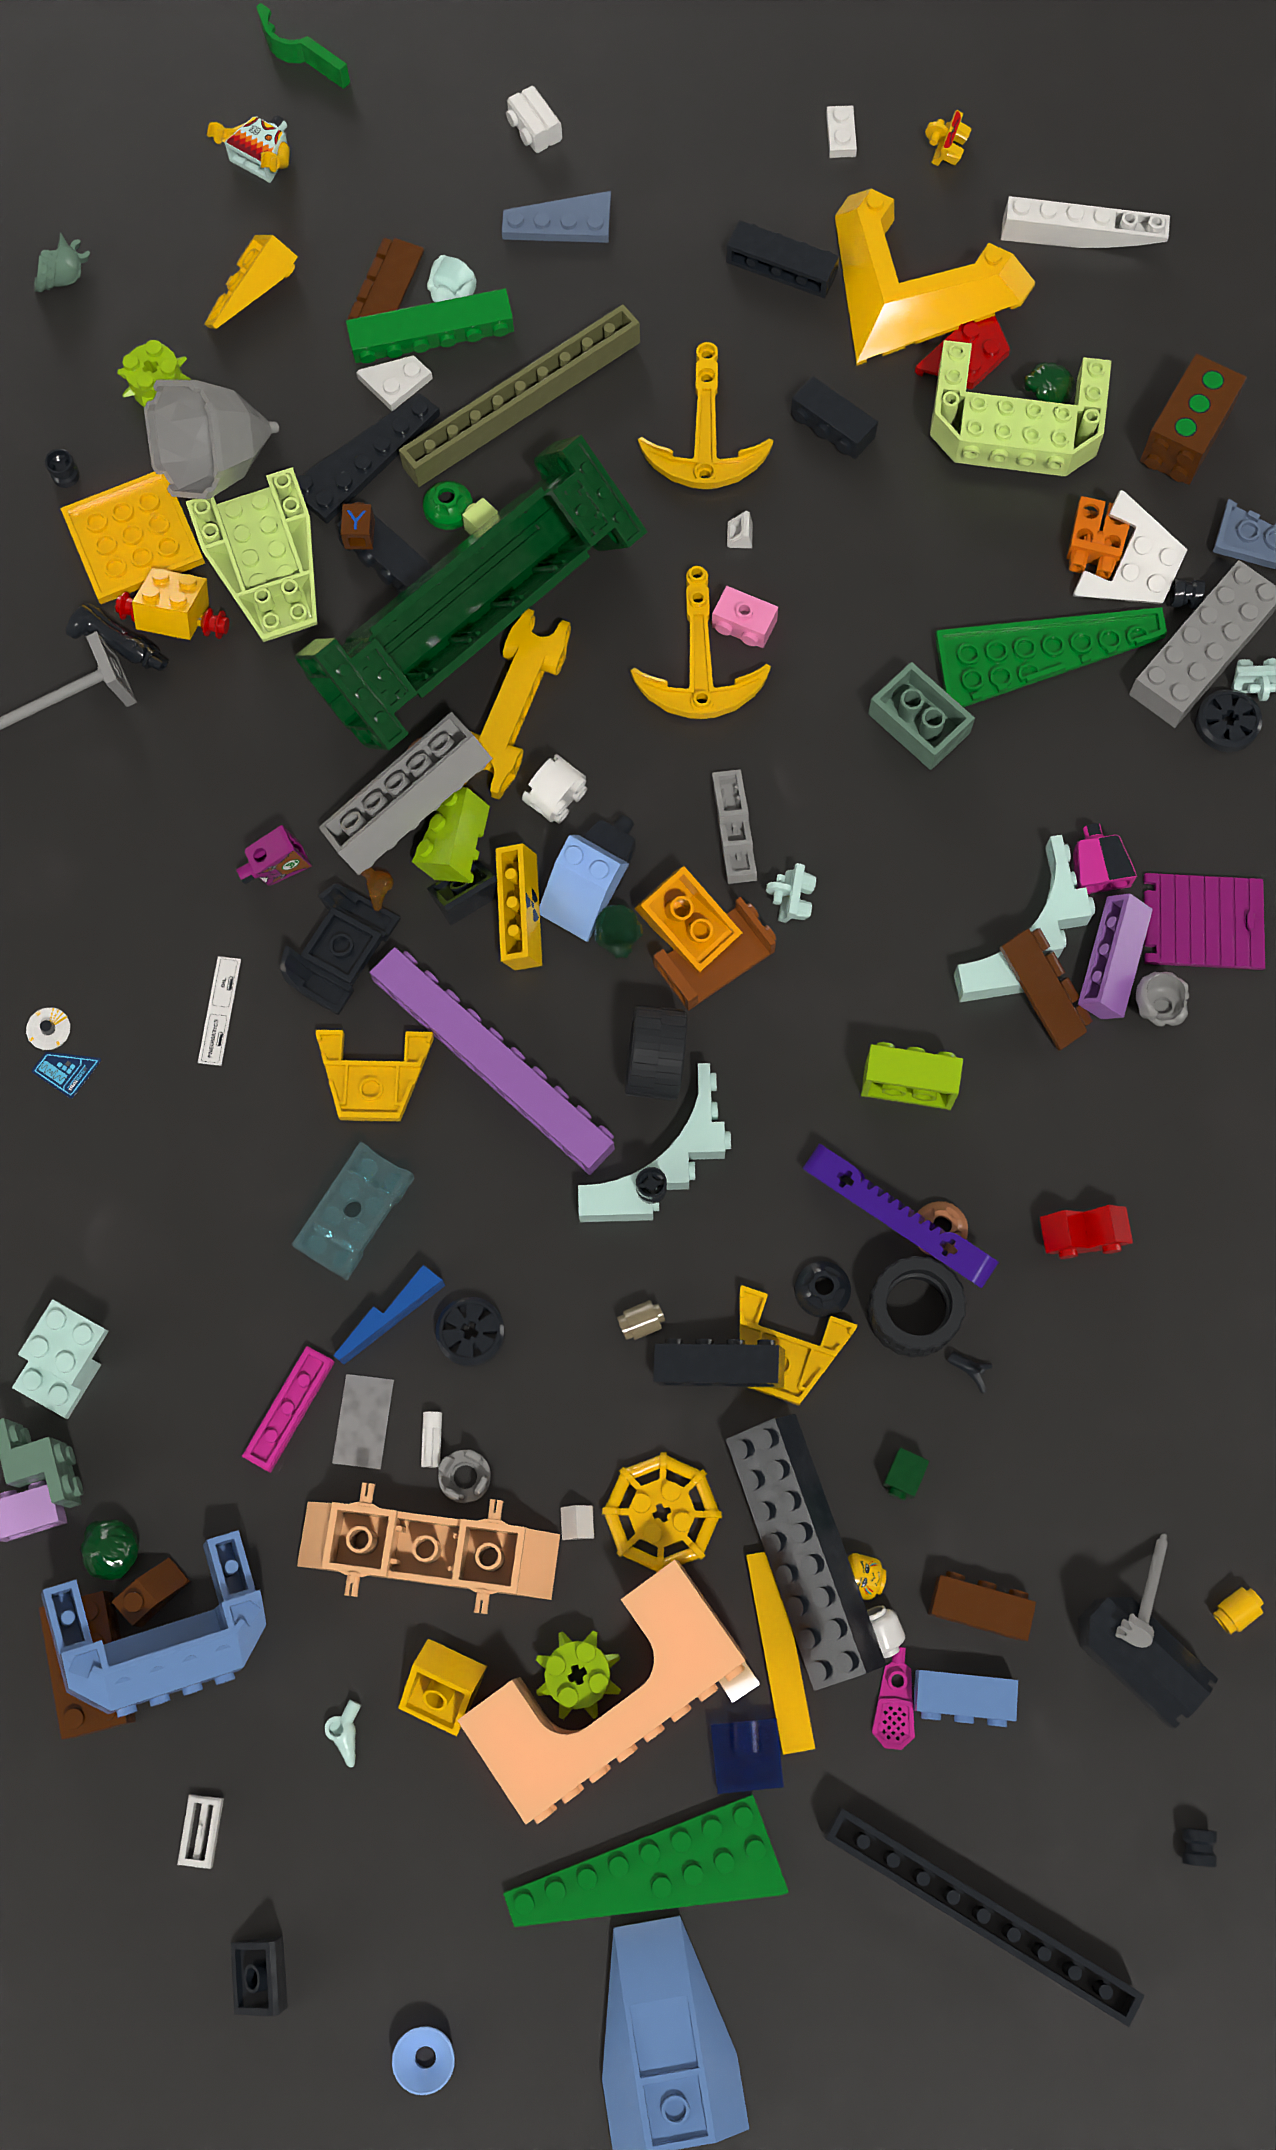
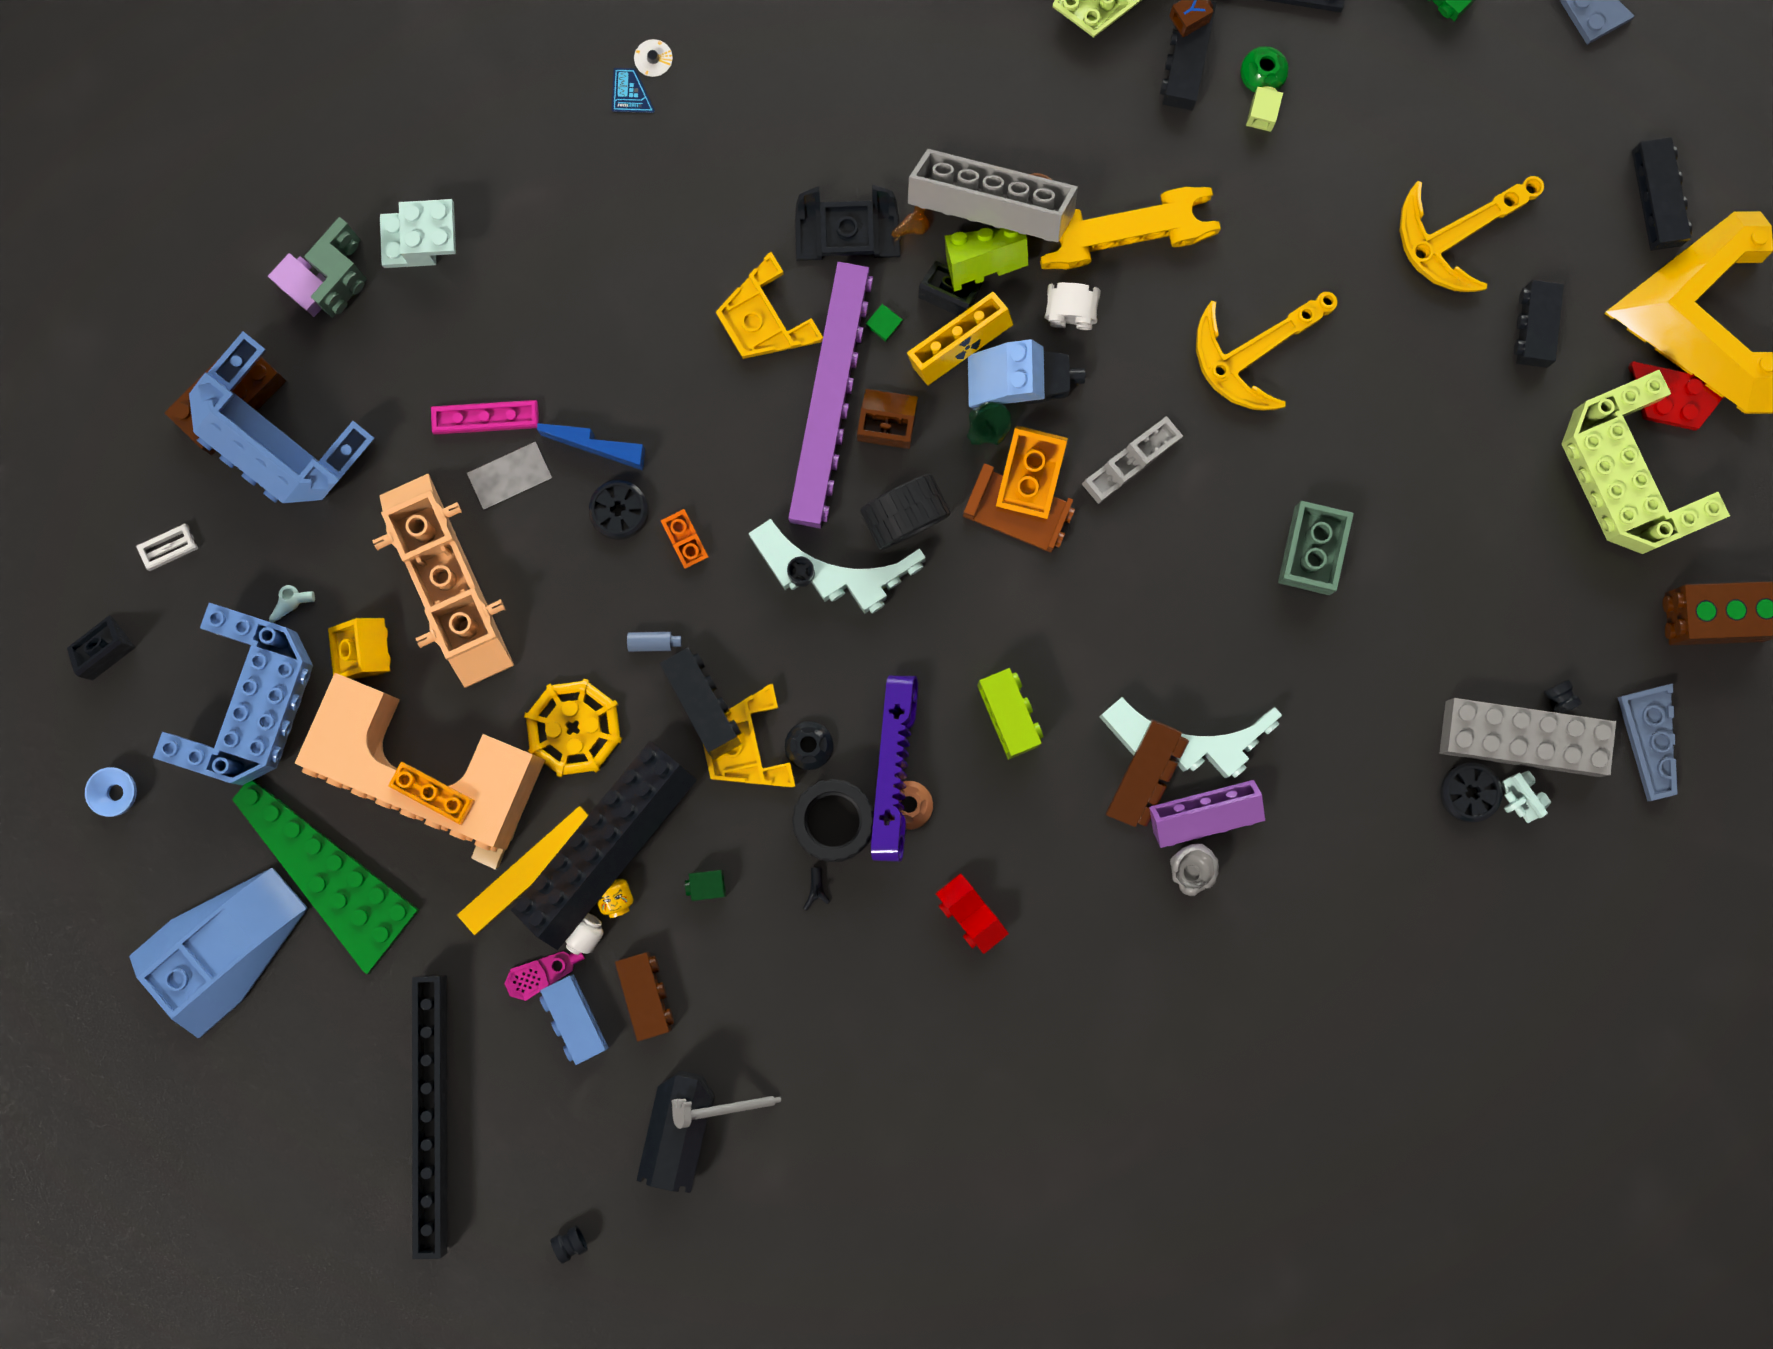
camera: 55 degrees right, 10 degrees up
dark green hair [80,1519,140,1580] -> none
reddish brown slope [112,1558,191,1627] -> none
white sticker [198,956,241,1066] -> none
magenta torso [236,825,312,886] -> none
clear light blue piece [292,1142,414,1281] -> none
dark green brick [295,435,648,751] -> none
olive brick [399,304,640,487] -> none
white piece [421,1412,442,1468] -> none
light grey piece [438,1450,491,1503] -> none
lime brick [536,1631,621,1720] -> none
white slope [561,1505,594,1540] -> none
dark tan brick [617,1300,665,1340] -> none
clear blue plate [711,1718,784,1794] -> none
bright pink brick [712,586,778,648] -> none
white slope [727,511,753,548] -> none
light aqua hips [766,863,816,923] -> none
green wing [935,607,1167,707] -> none
dark green hair [1024,361,1075,404] -> none
orange hips [1066,496,1130,579] -> none
white wing [1072,490,1187,604] -> none
dark pink torso [1073,823,1137,894] -> none
magenta door [1144,873,1265,970] -> none
yellow brick [1213,1587,1264,1635] -> none
none -> medium blue wedge [153,602,313,785]
none -> light orange tile [388,762,475,825]
none -> sand blue cylinder [627,632,682,652]
none -> orange slope [660,509,708,569]
none -> reddish brown slope [857,389,918,449]
none -> green tile [866,304,903,342]

